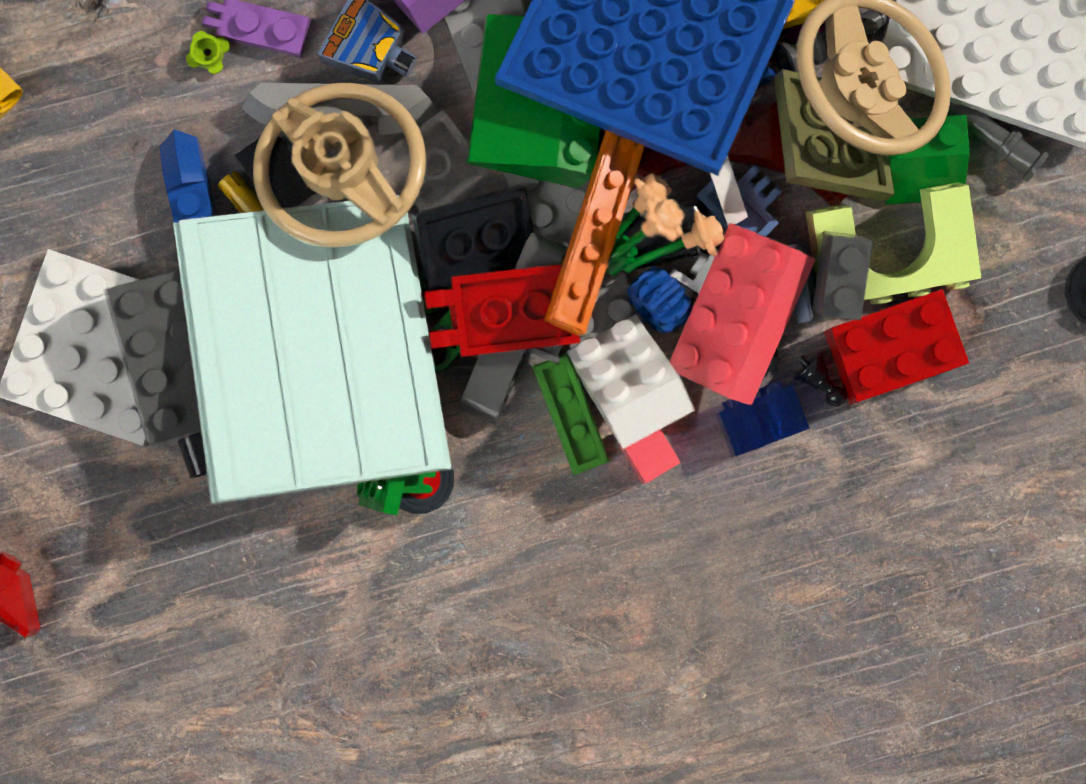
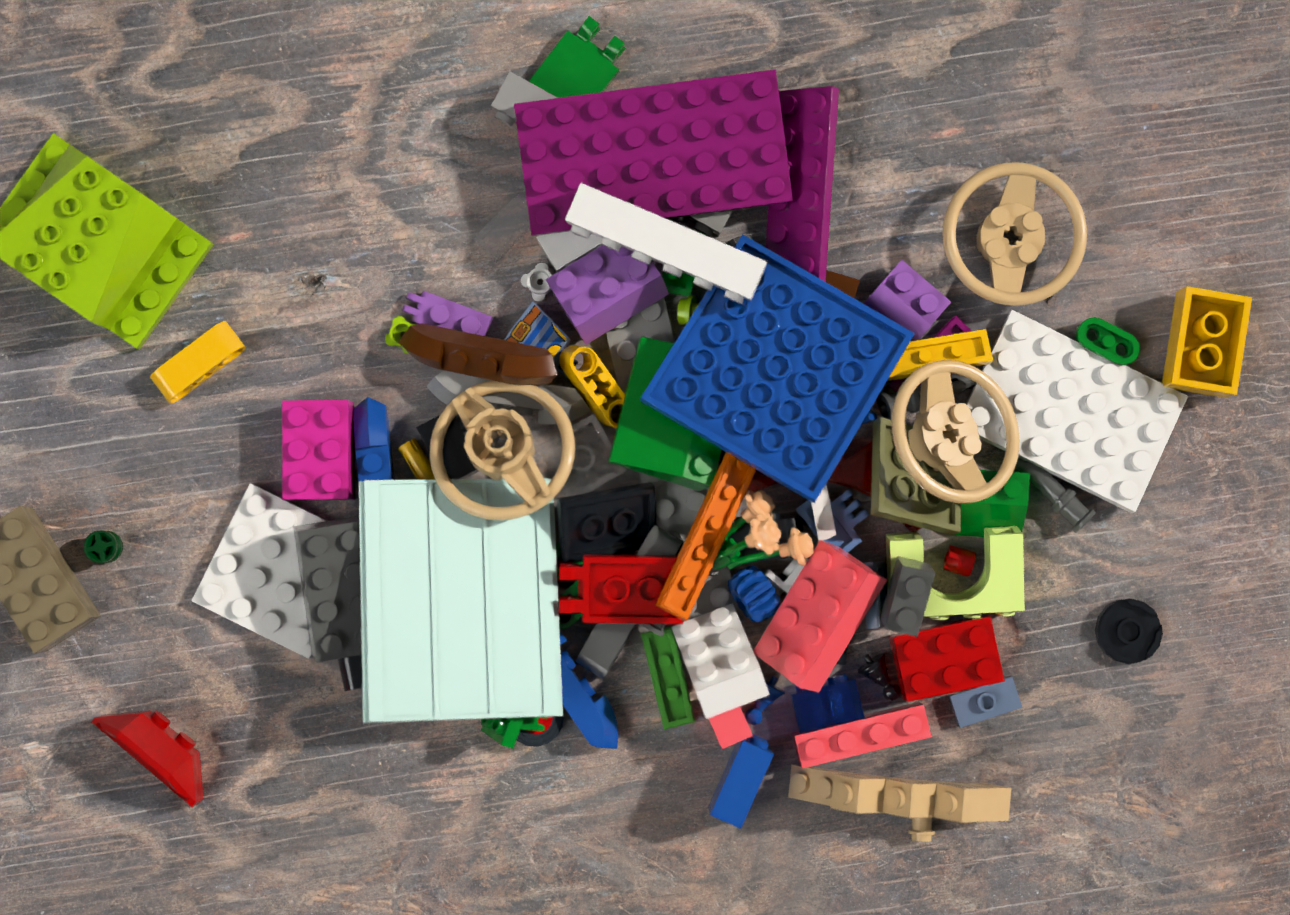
camera: 10 degrees right, 0 degrees up
none -> dark pink brick [282,400,354,501]
none -> reddish brown brick [398,323,557,385]
none -> yellow beam [559,345,625,428]
none -> blue brick [559,631,618,749]
none -> blue brick [708,734,774,829]
none -> blue piece [745,676,785,725]
none -> tan arch [788,764,1011,823]
none -> coral brick [792,702,932,769]
none -> tan pin [908,817,935,842]
none -> red hose [943,545,976,577]
none -> sand blue plate [948,676,1023,728]

